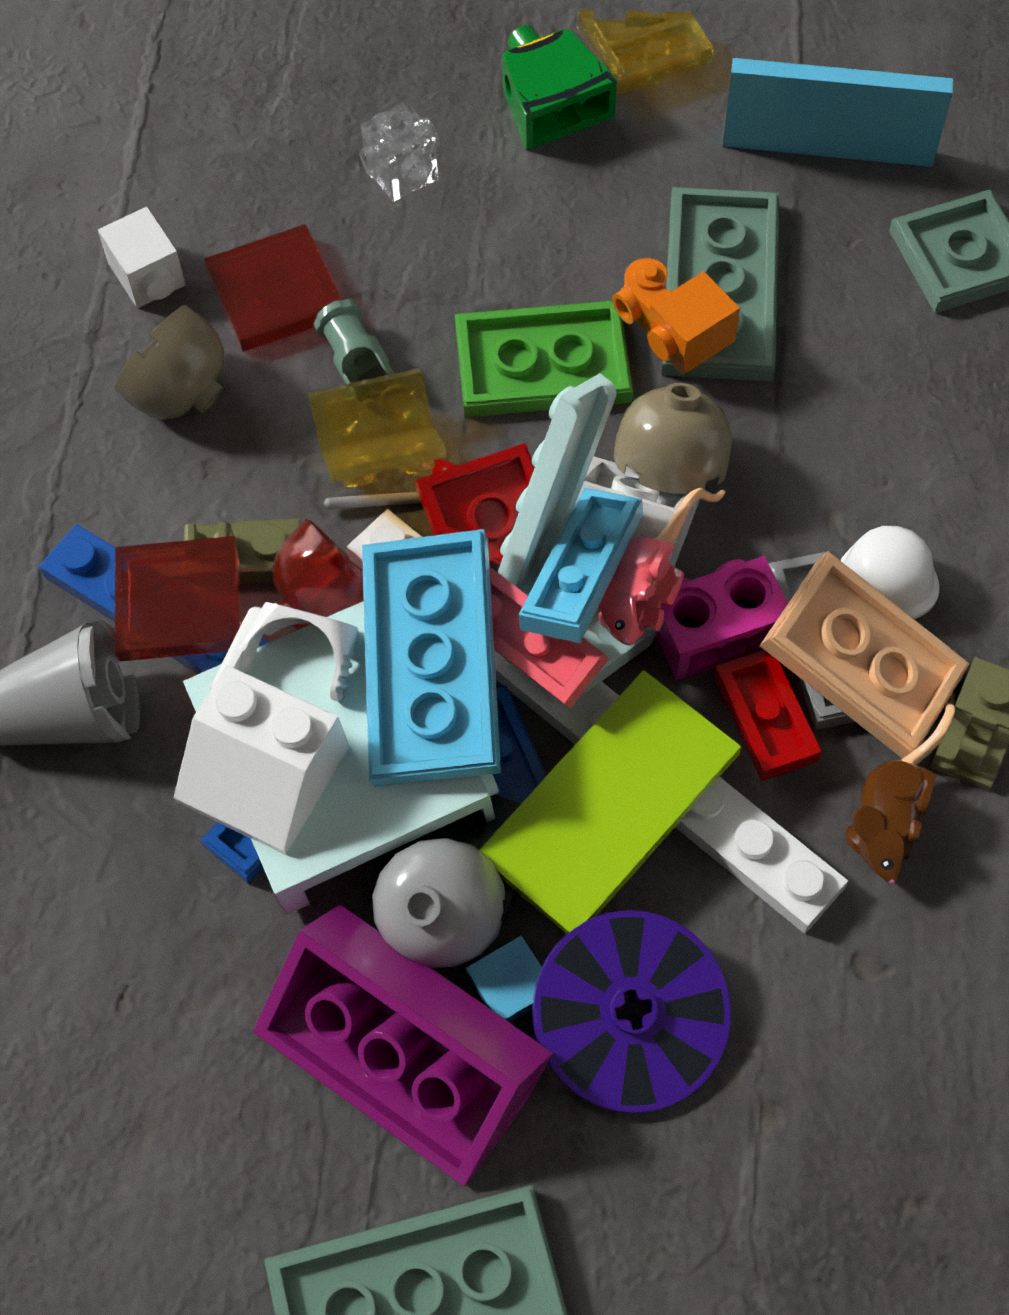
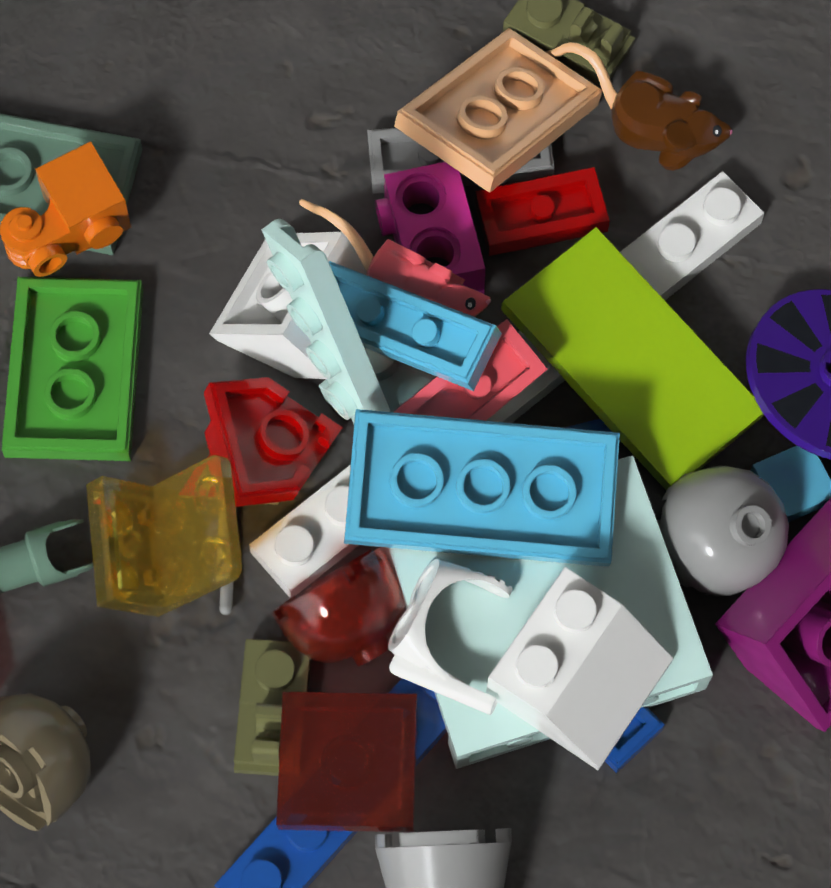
camera: 85 degrees left, 5 degrees up
dark tan cylinder [613,383,732,494] -> none
white helmet [841,526,939,619] -> none

